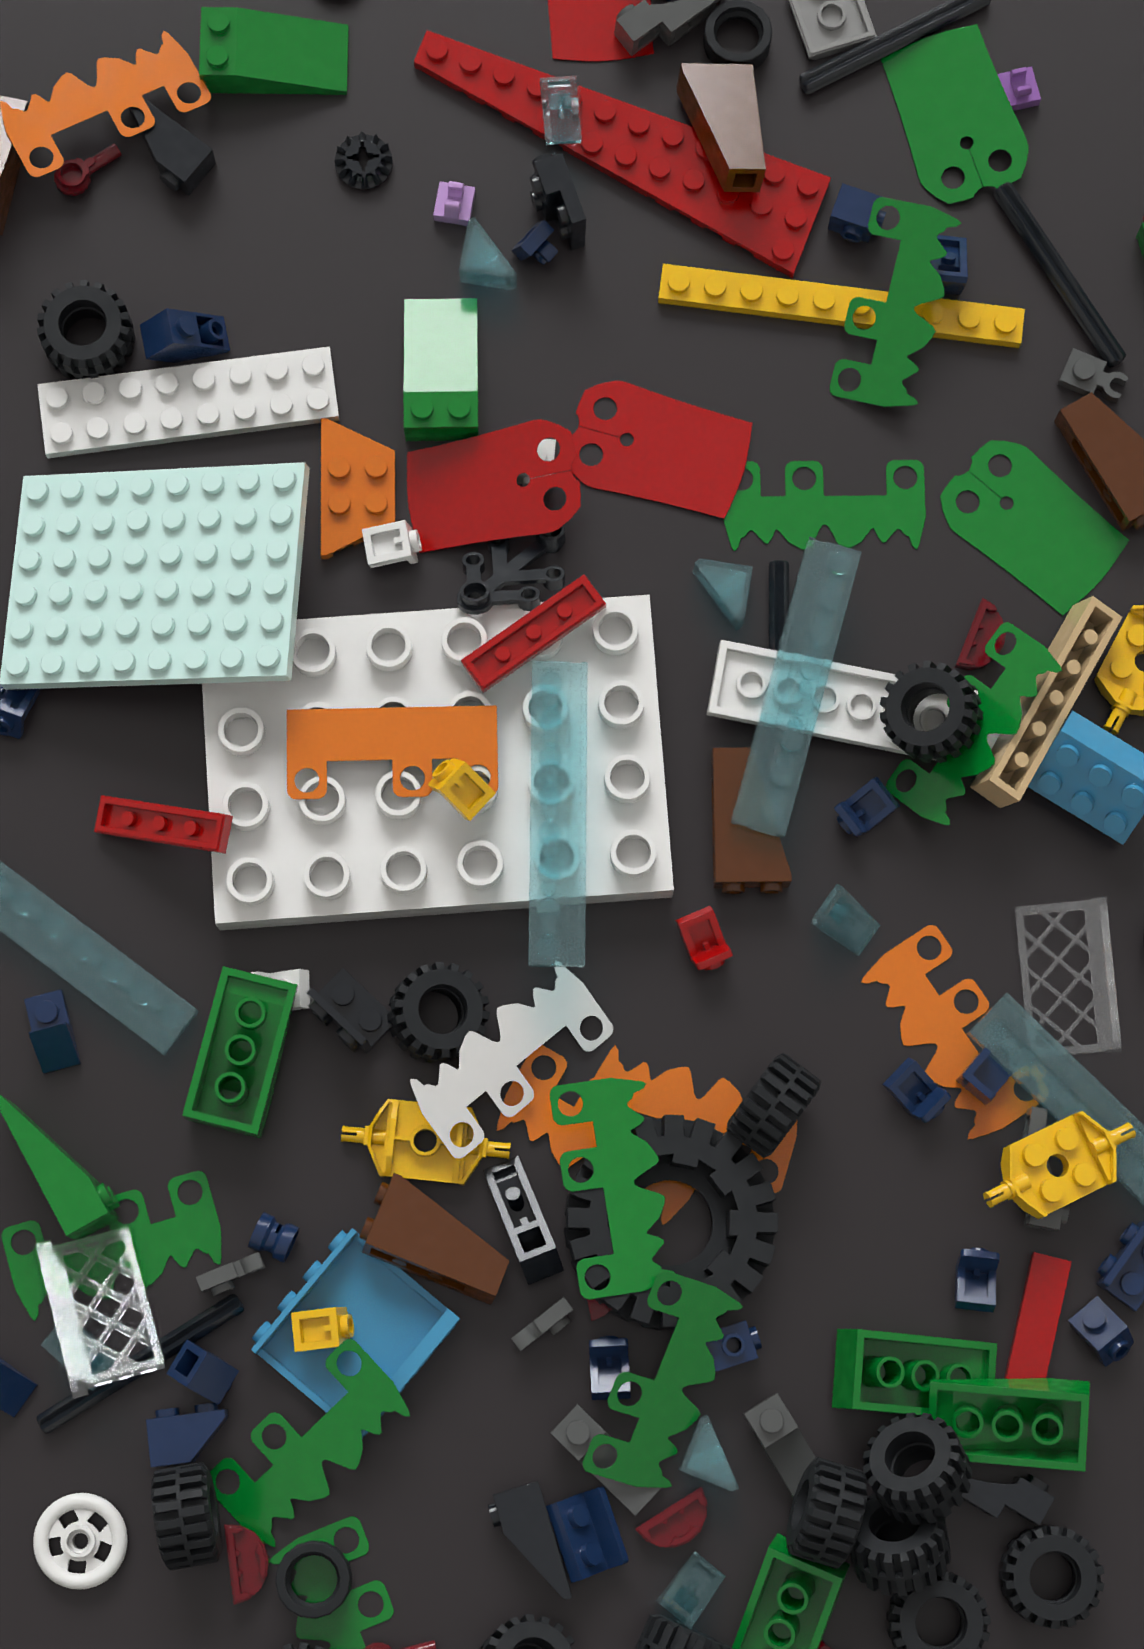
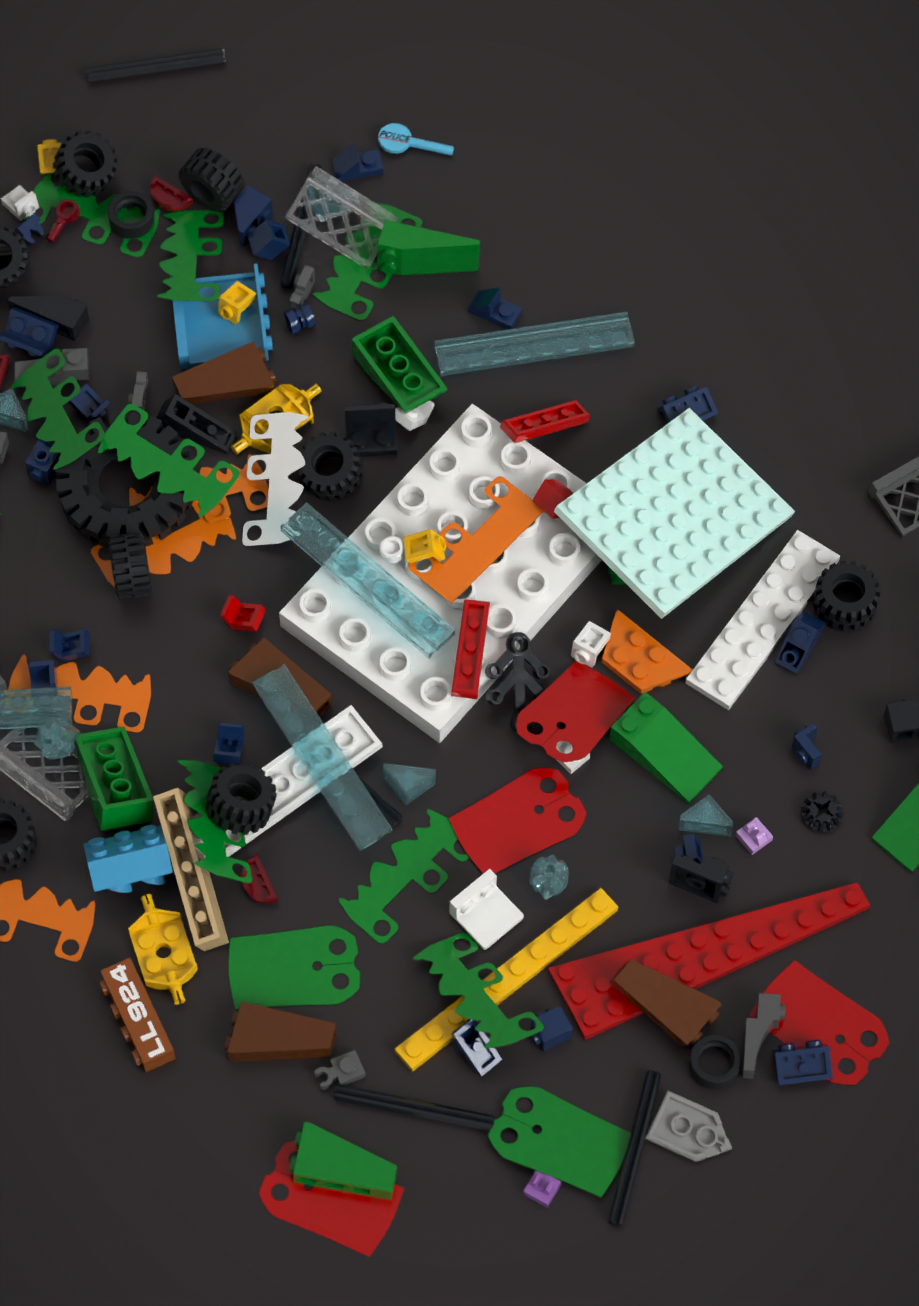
camera: 135 degrees right, 15 degrees down
white plate [33,1493,128,1590] -> none
clear light blue slope [540,76,582,145] -> none
clear light blue slope [811,884,881,955] -> none
none -> clear light blue brick [34,717,81,759]
none -> green slope [74,726,154,831]
none -> white tile [379,536,405,563]
none -> white bracket [449,869,524,950]
none -> clear light blue brick [530,854,569,900]
none -> red panel [533,479,574,519]
none -> dark blue bracket [792,723,822,770]

